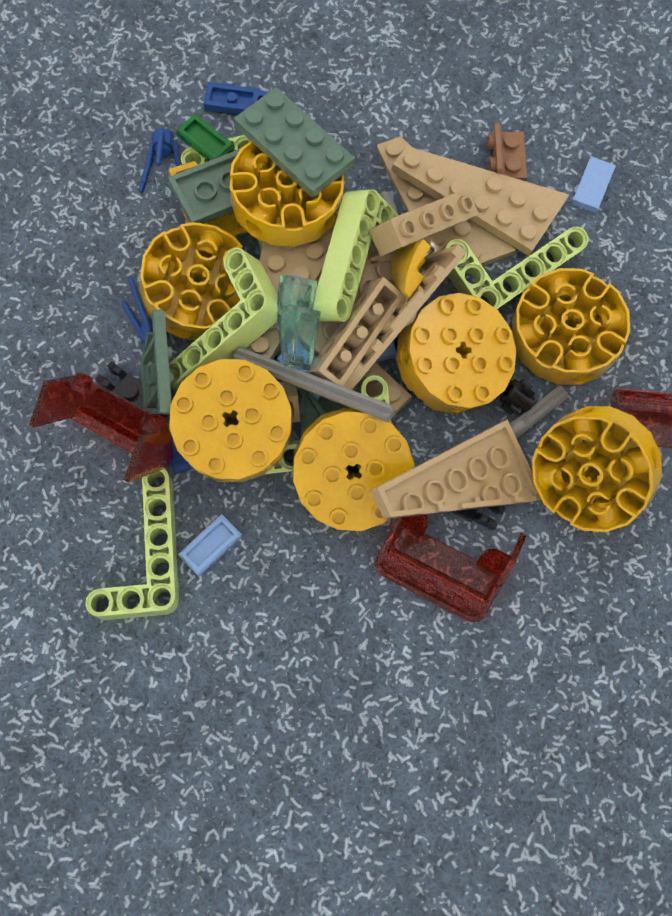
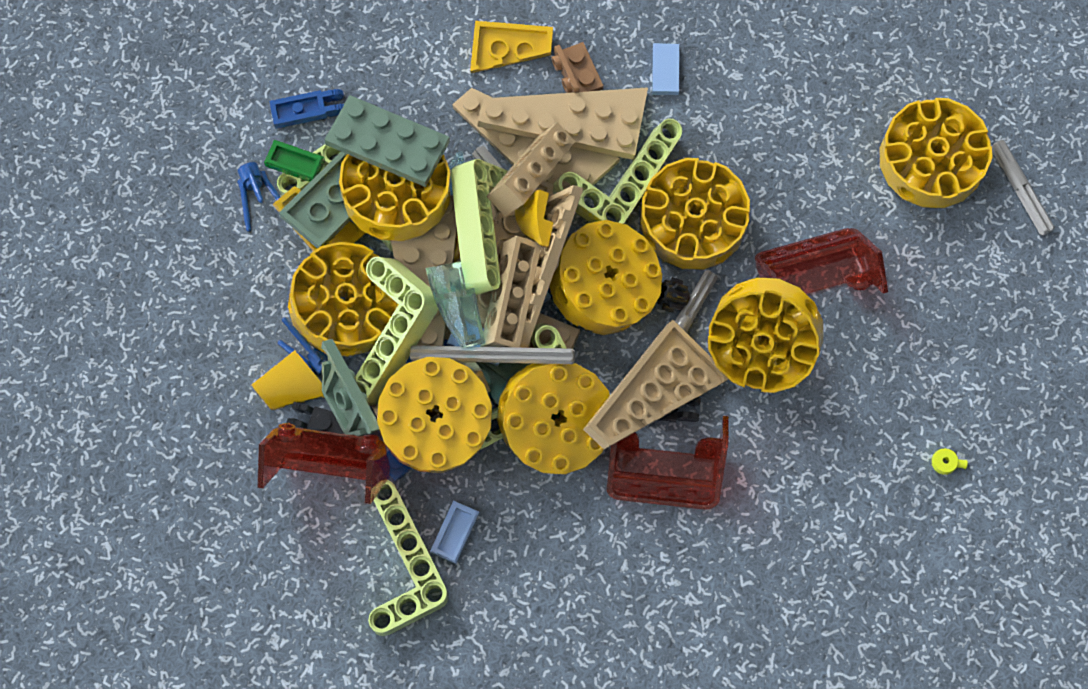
camera: 20 degrees left, 0 degrees up
none -> yellow slope [251,350,325,410]
none -> yellow wing [470,21,553,73]

